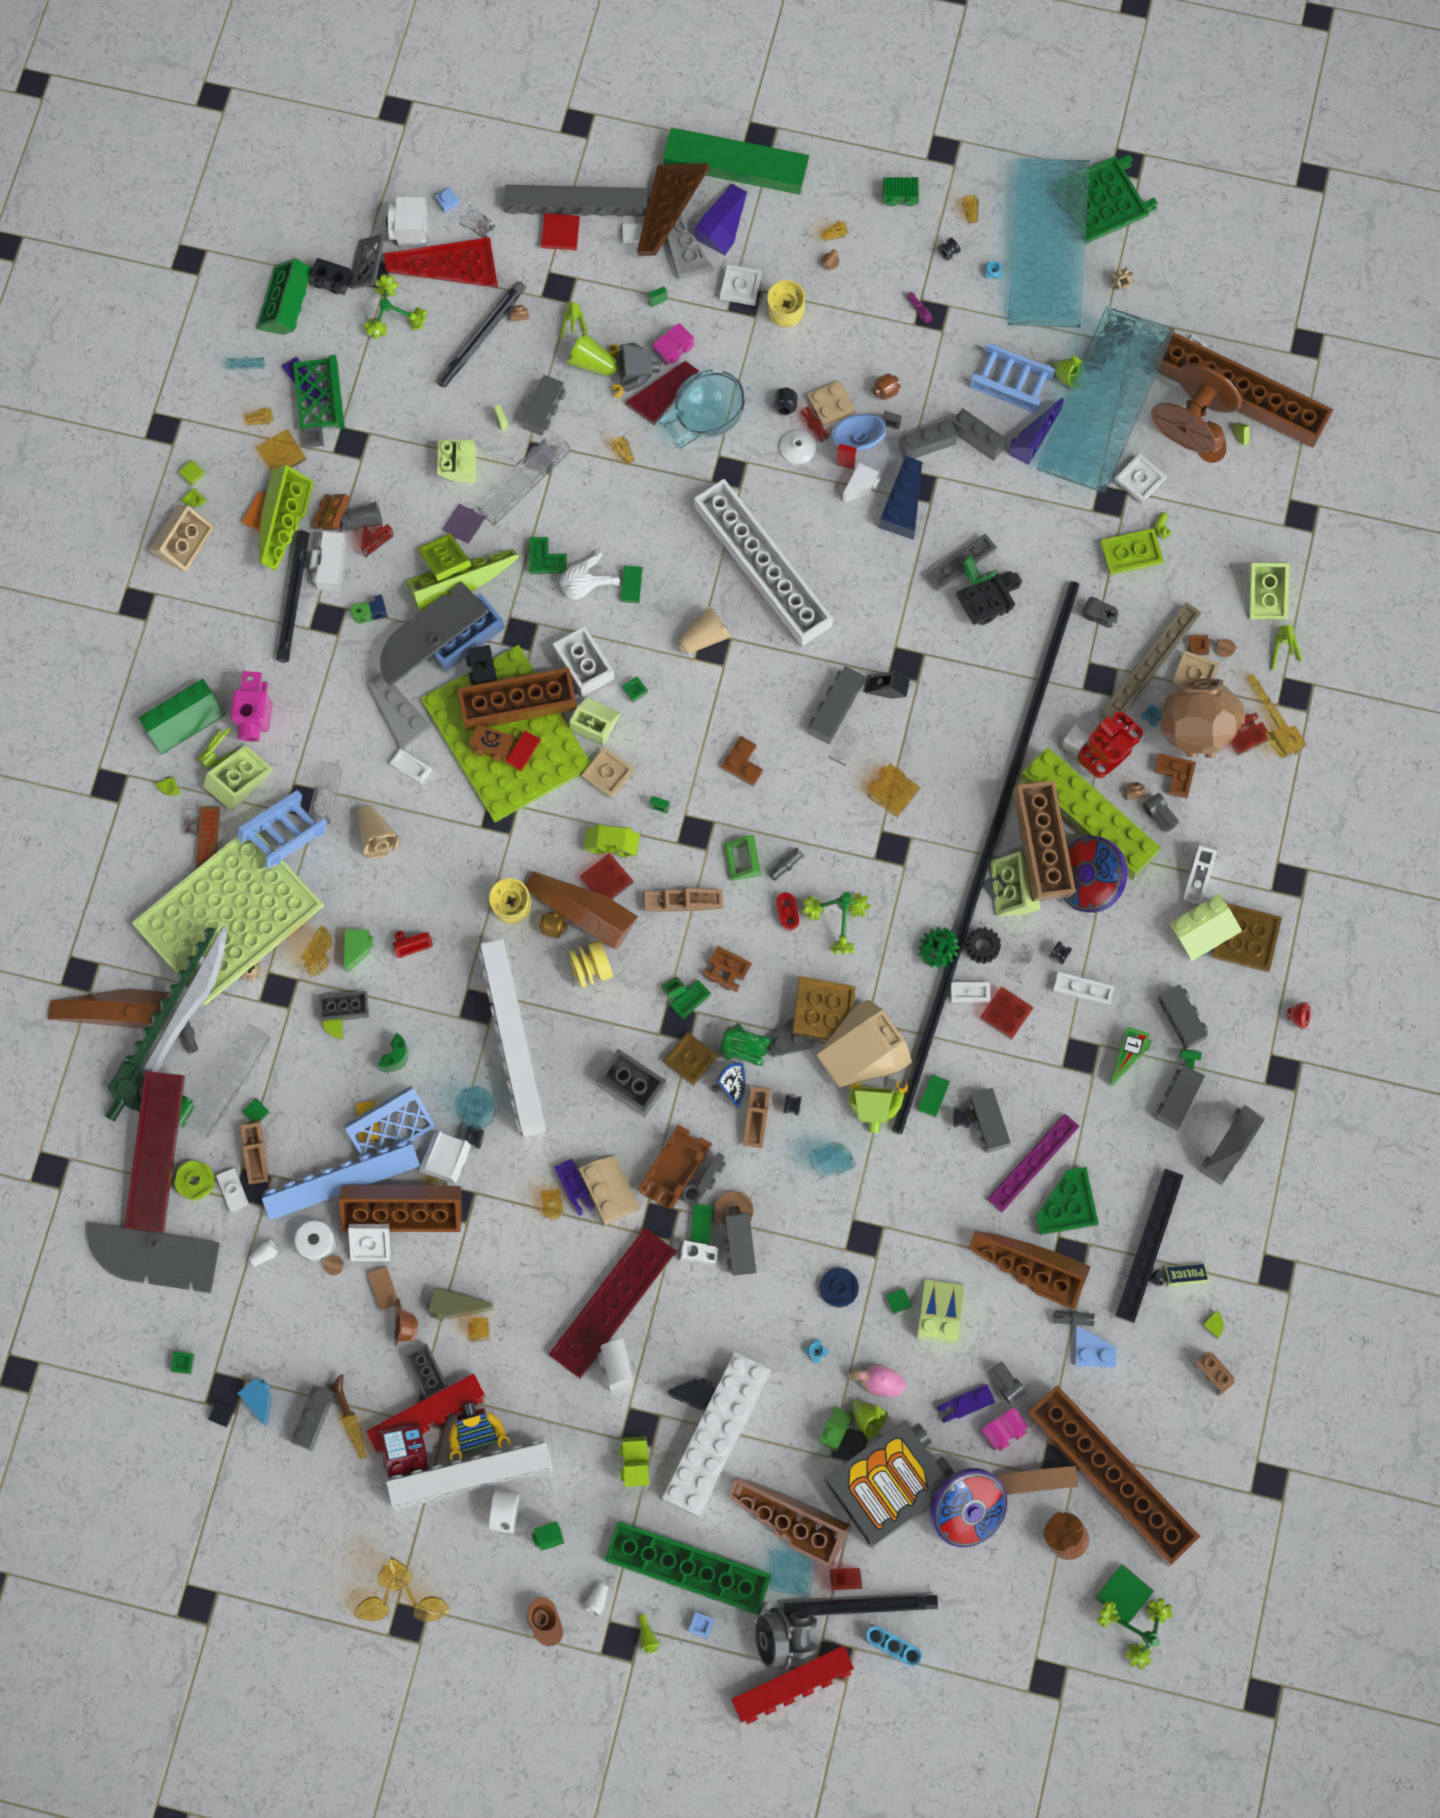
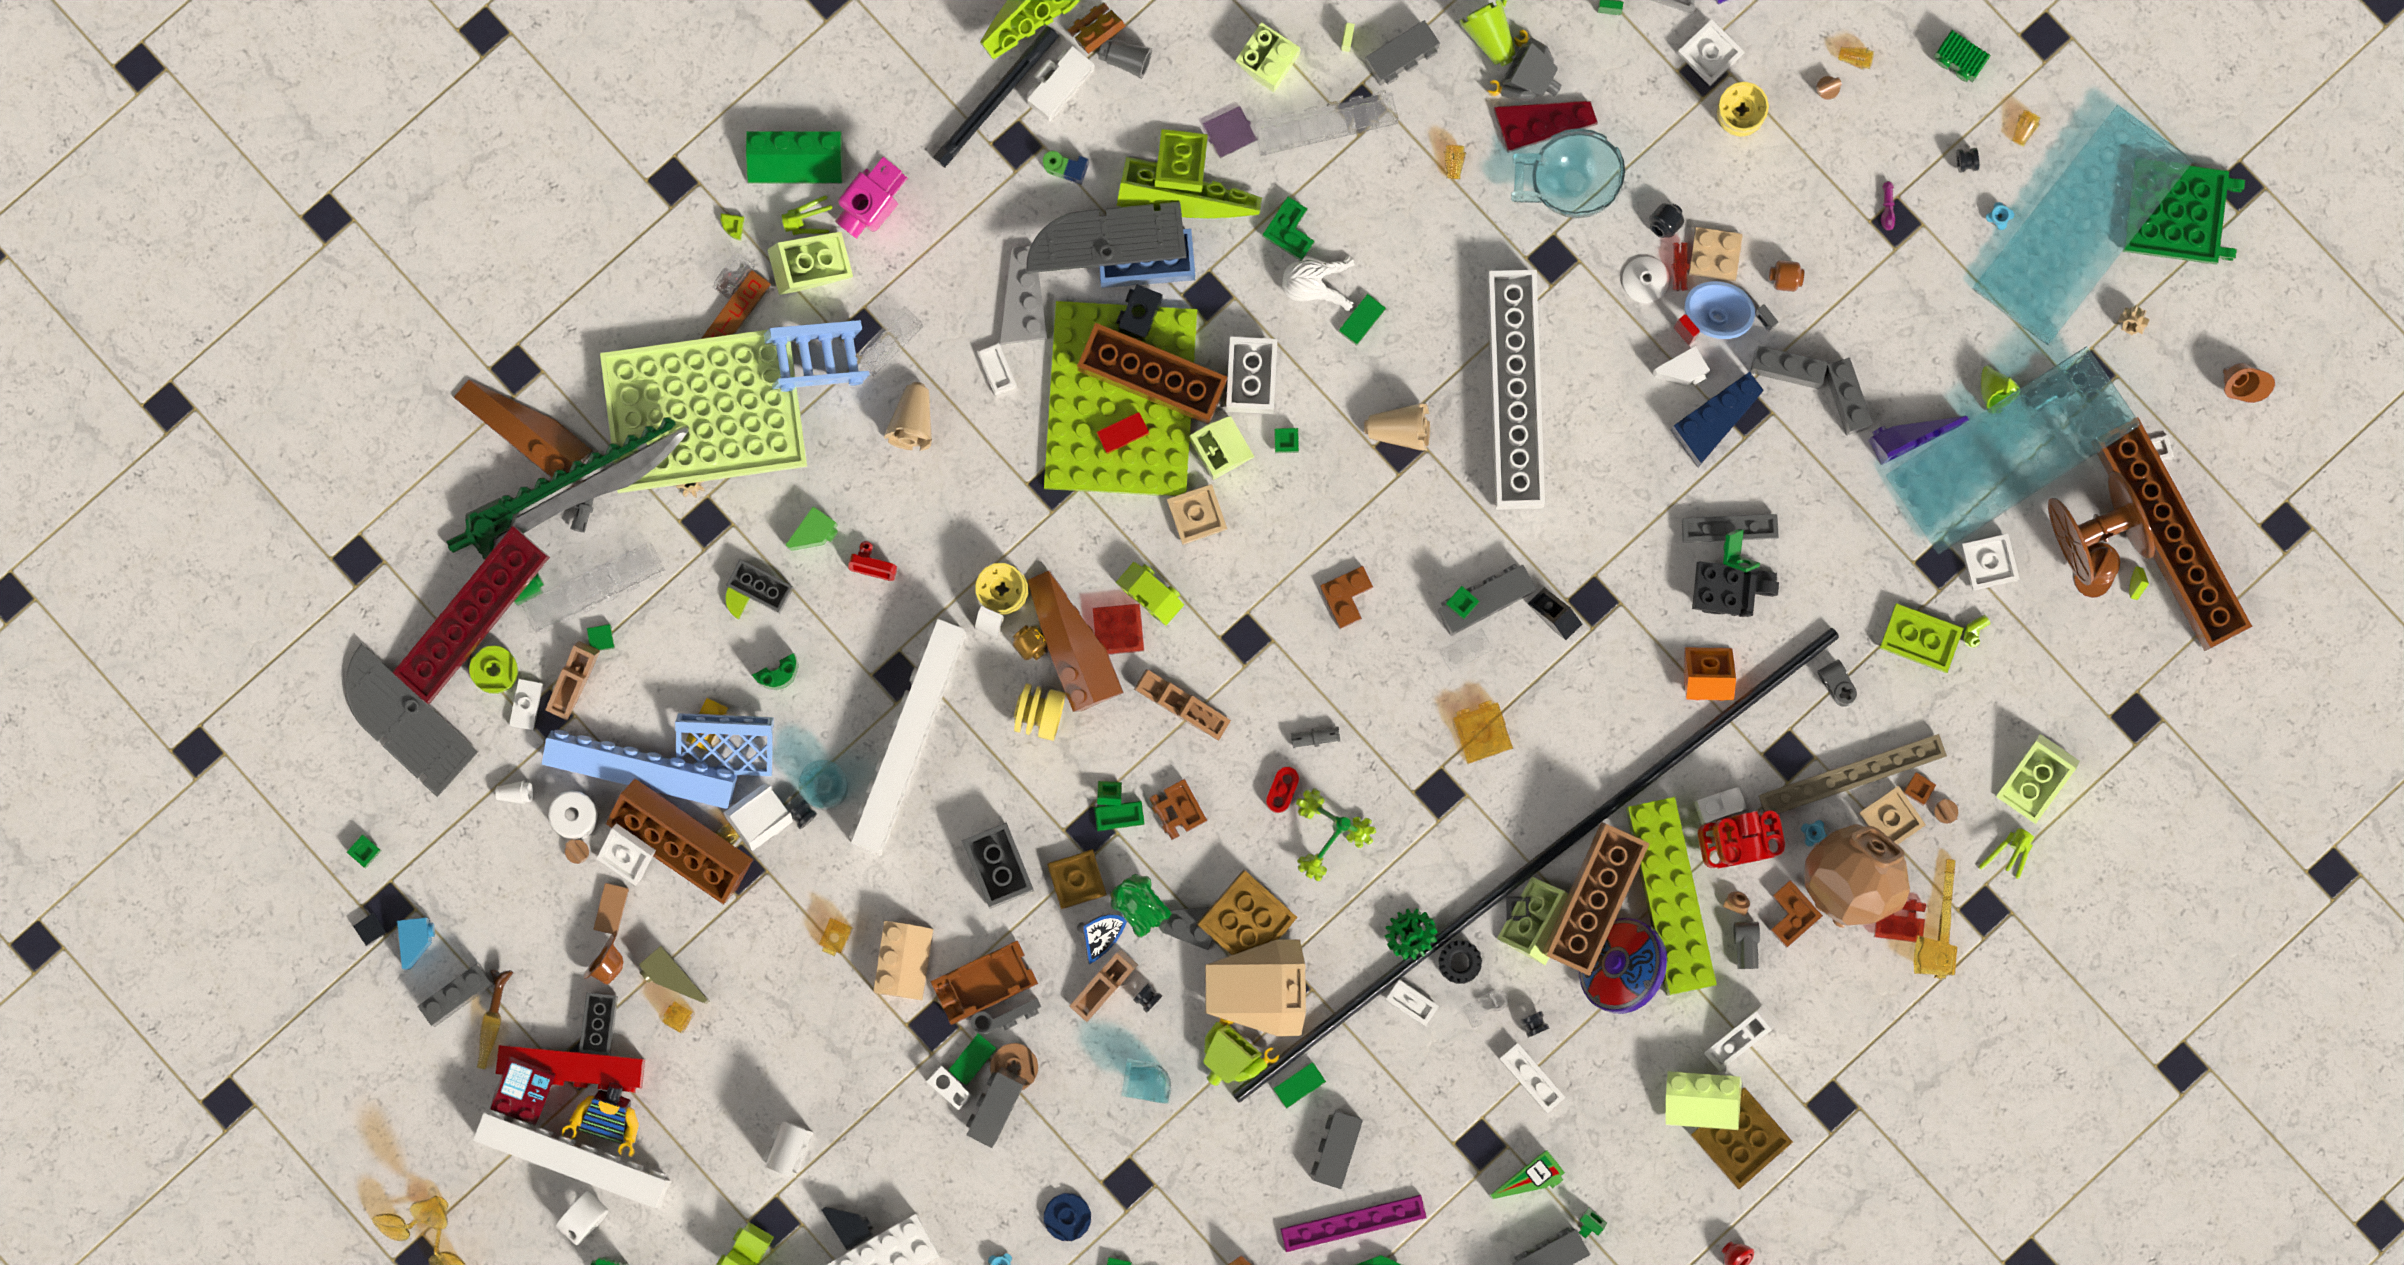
camera: 30 degrees right, 10 degrees up
clear yellow plate [301,925,332,977] -> none
clear red slope [361,524,394,558] -> none
dark orange brick [469,724,514,762] -> none
dark red plate [548,1228,677,1379] -> none
dark purple hinge [554,1159,594,1216] -> none
green tile [650,796,670,814] -> none
dark pink brick [653,323,694,365] -> none
bright green tile [724,835,761,881] -> none
black wheel [953,1108,970,1128] -> none
light blue fence [970,343,1055,414] -> none
clear red plate [980,986,1034,1040] -> none
dark grey brick [1157,985,1208,1049] -> none
none -> white slope [975,606,1004,638]
none -> green plate [1445,586,1480,620]
none -> orange slope [1684,647,1736,701]
none -> dark orange piece [2223,363,2275,403]

